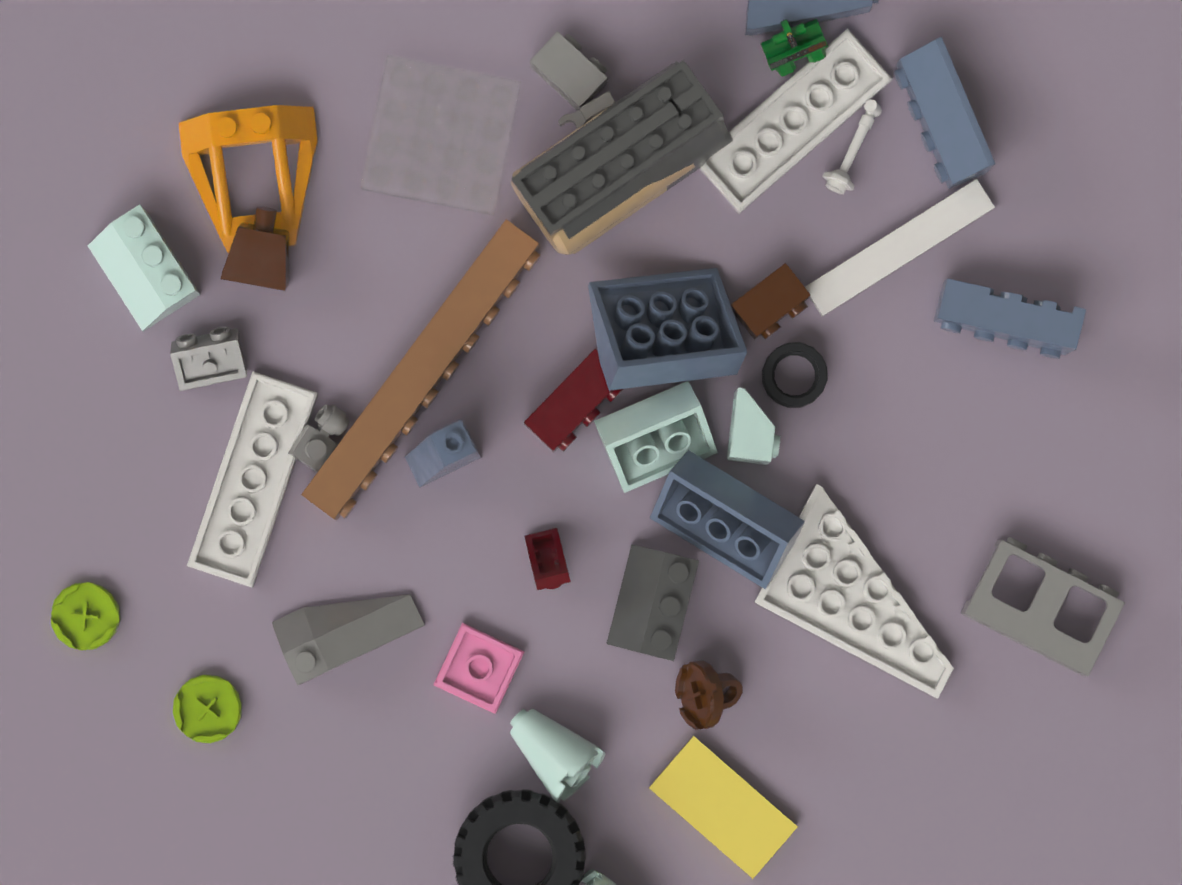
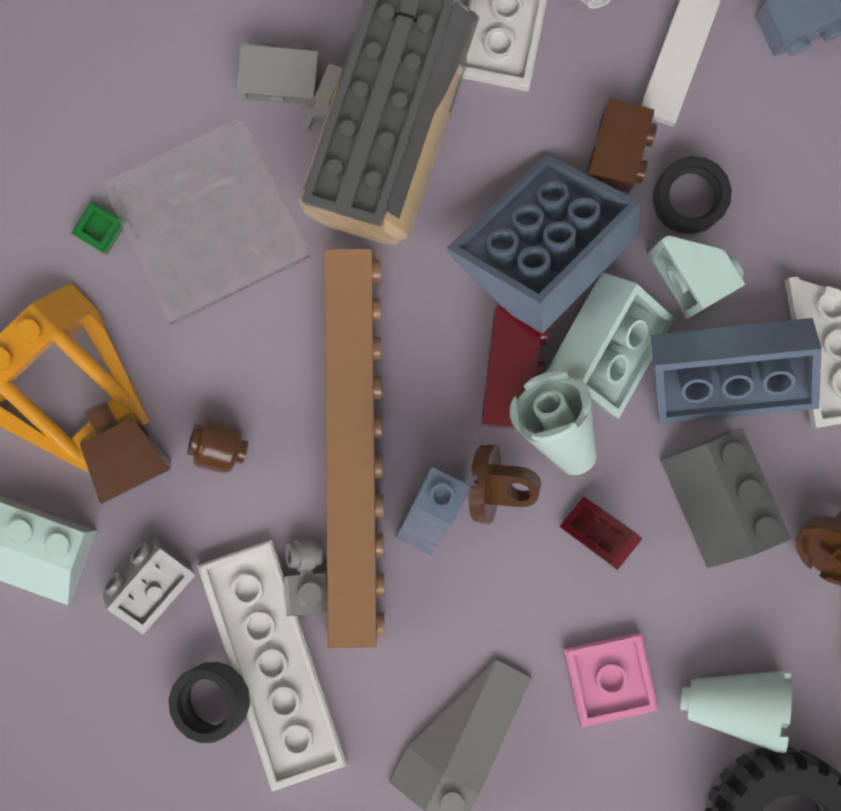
camera: 35 degrees left, 0 degrees up
none -> green tile [71,201,127,255]
none -> black tyre [168,662,250,743]
none -> reddish brown head [187,418,248,473]
none -> reddish brown tile [469,444,542,524]
none -> light aqua cone [510,371,597,475]

